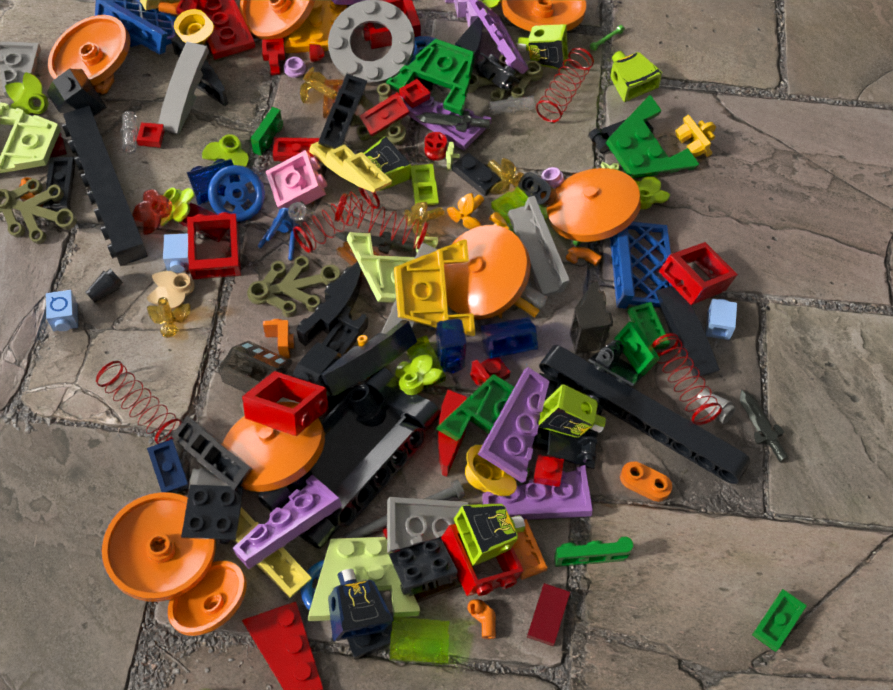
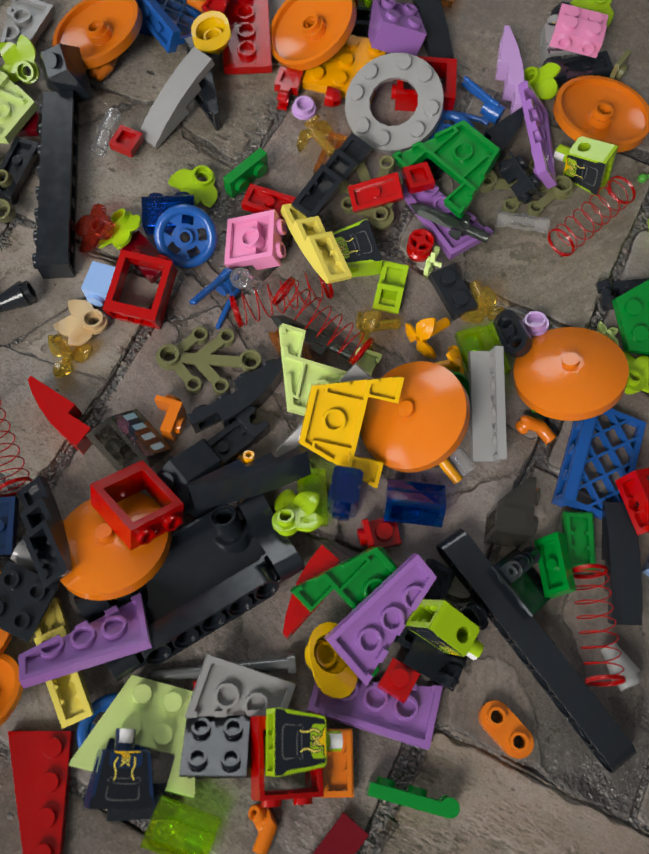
camera: 20 degrees right, 10 degrees up
none -> red slope [27,376,97,455]
none -> blue plant [456,76,506,127]

